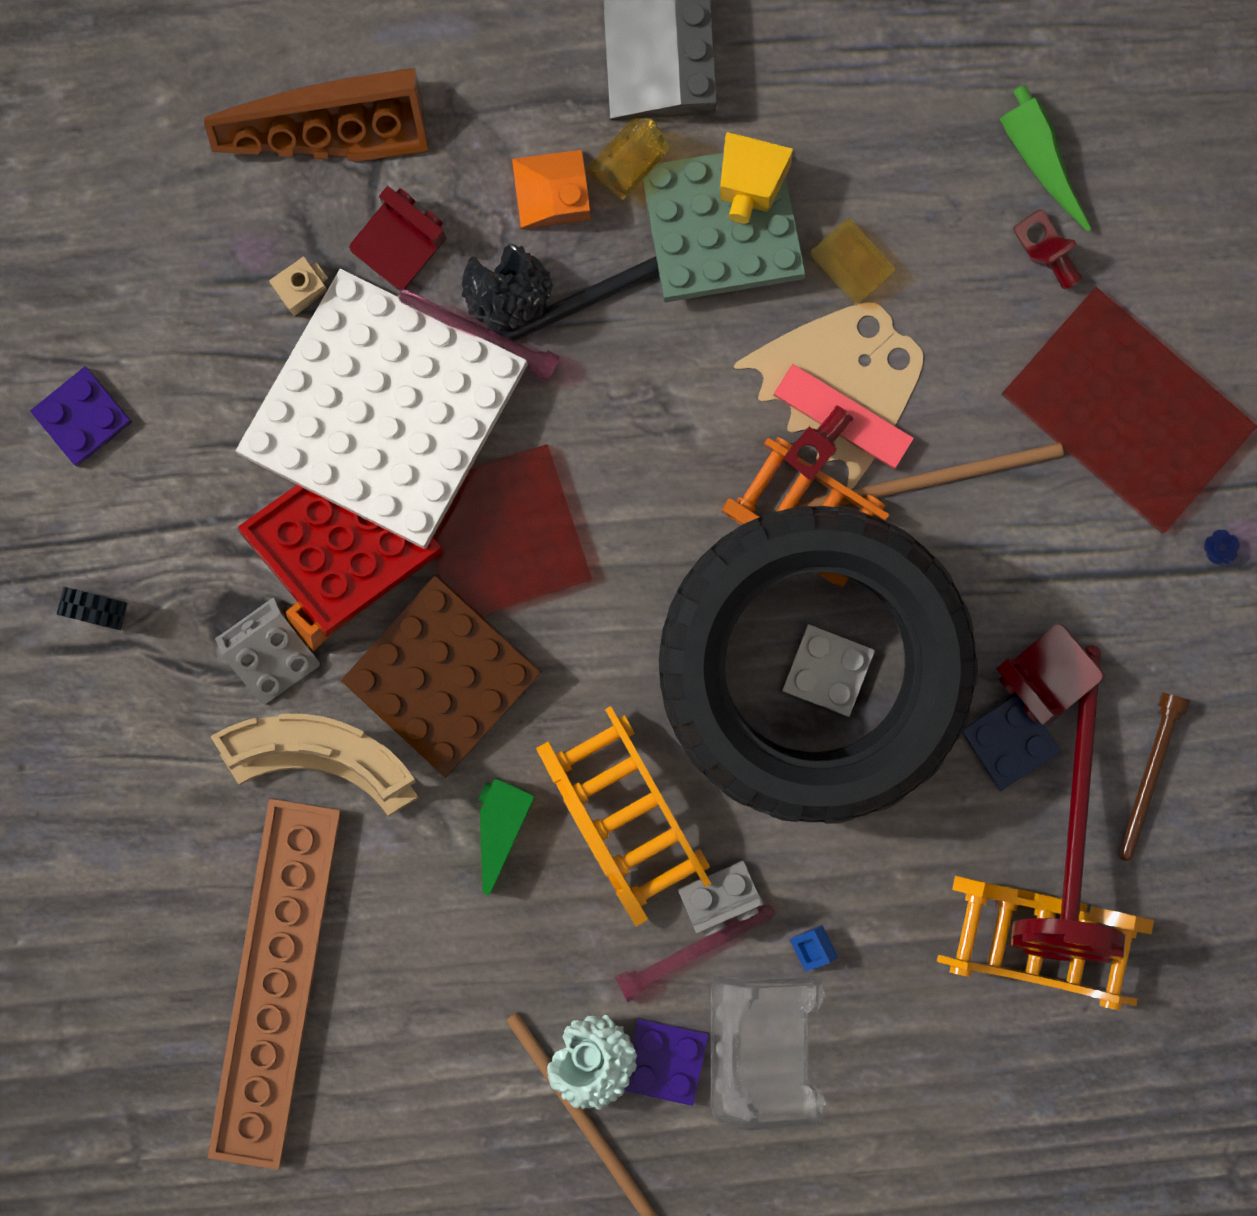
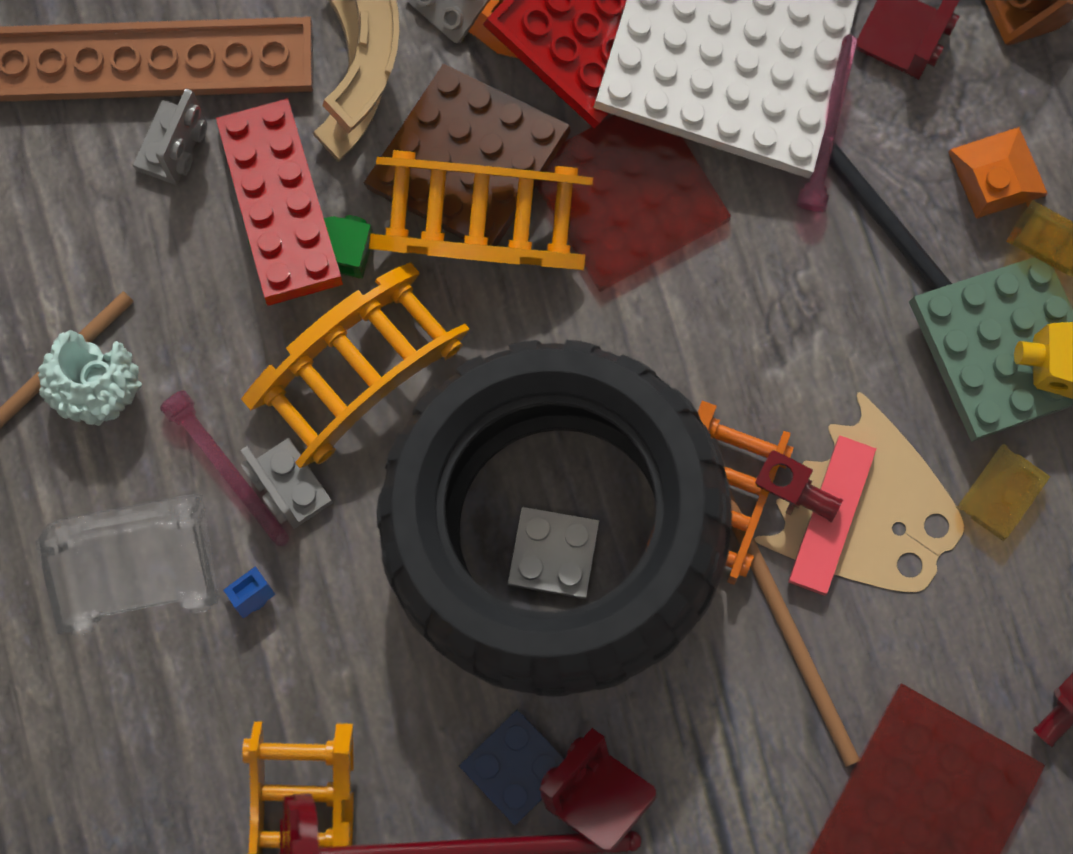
camera: 75 degrees right, 10 degrees down
black hair [461,243,553,332] -> none
dark purple plate [624,1018,708,1106] -> none
none -> light grey bracket [133,89,207,185]
none -> plate [216,98,343,306]
none -> light orange fence [369,150,593,270]

